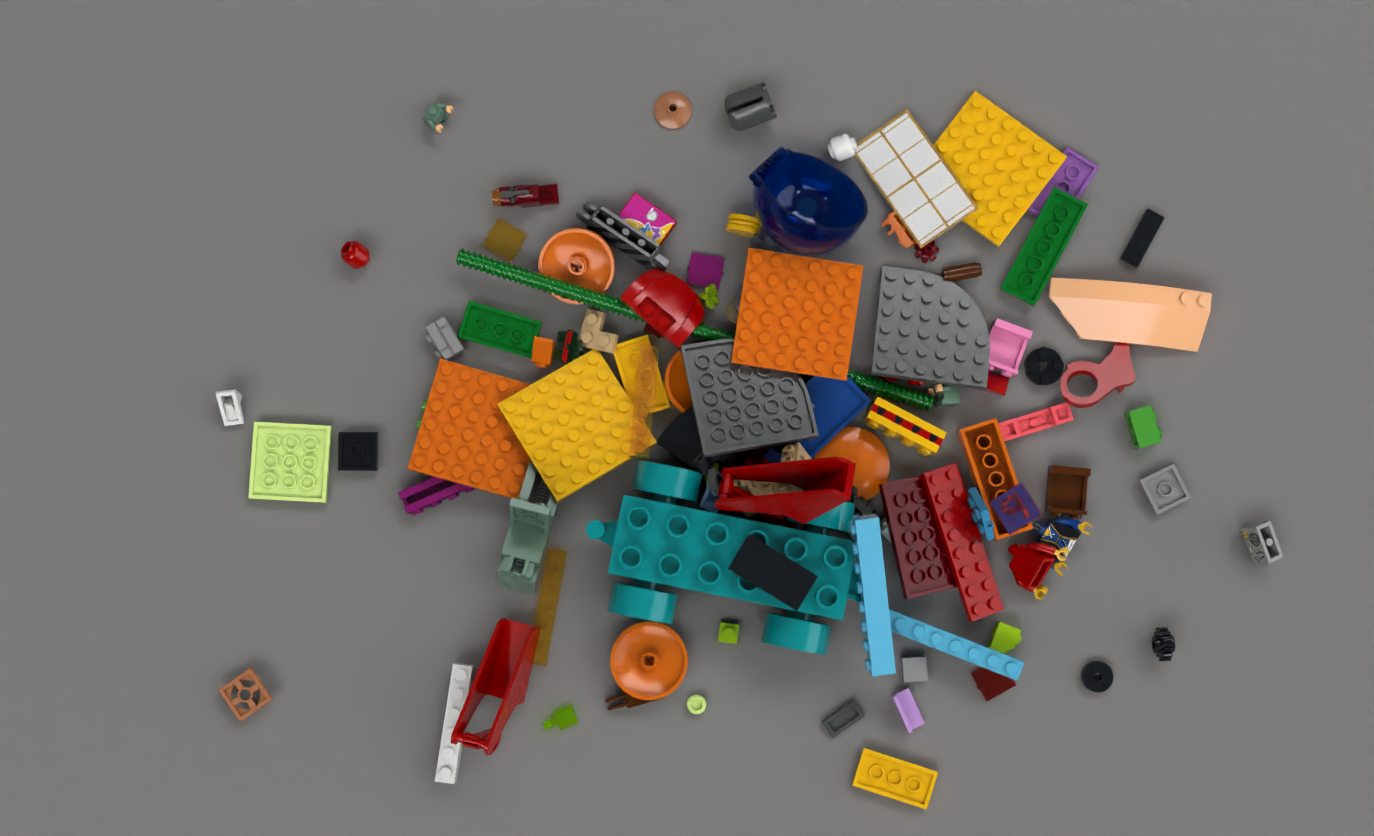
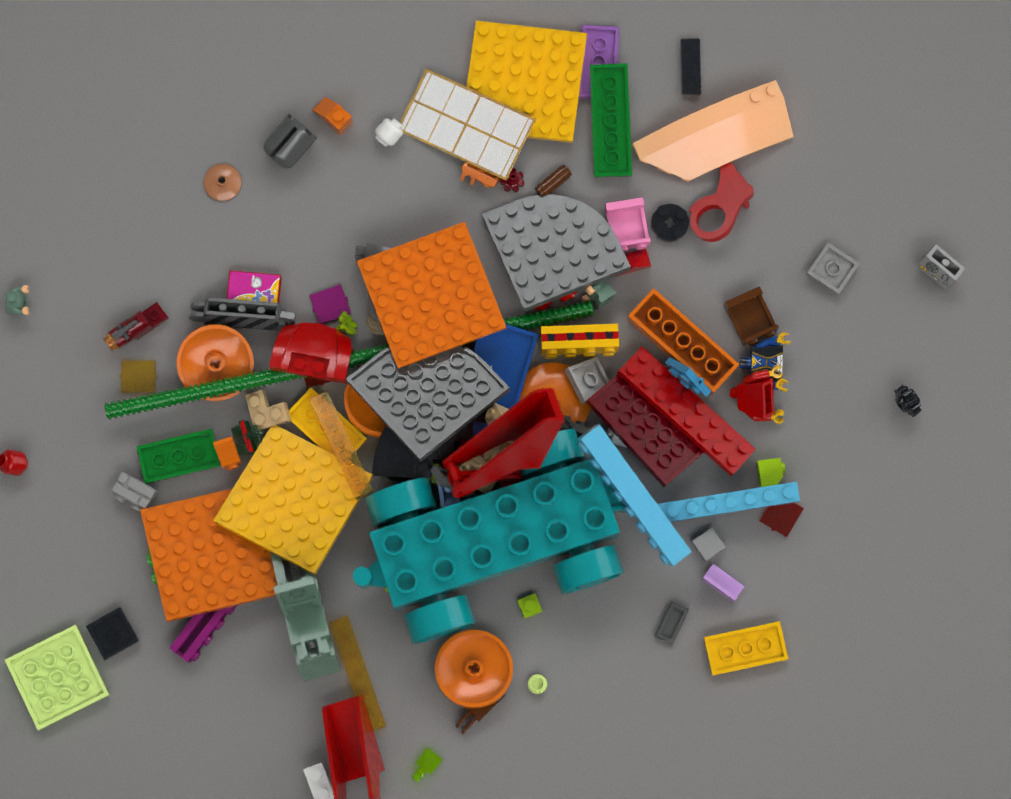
camera: 30 degrees left, 5 degrees down
yellow head [725,213,763,237] -> none
black tile [728,534,818,611] -> none
clear blue windscreen [749,147,868,255] -> none
piece [989,482,1043,535] -> none
coral slope [998,402,1074,442] -> none
black piece [1081,661,1113,692] -> none
bright green brick [1124,405,1162,449] -> none
none -> orange slope [313,97,353,135]
none -> light grey plate [564,357,609,404]

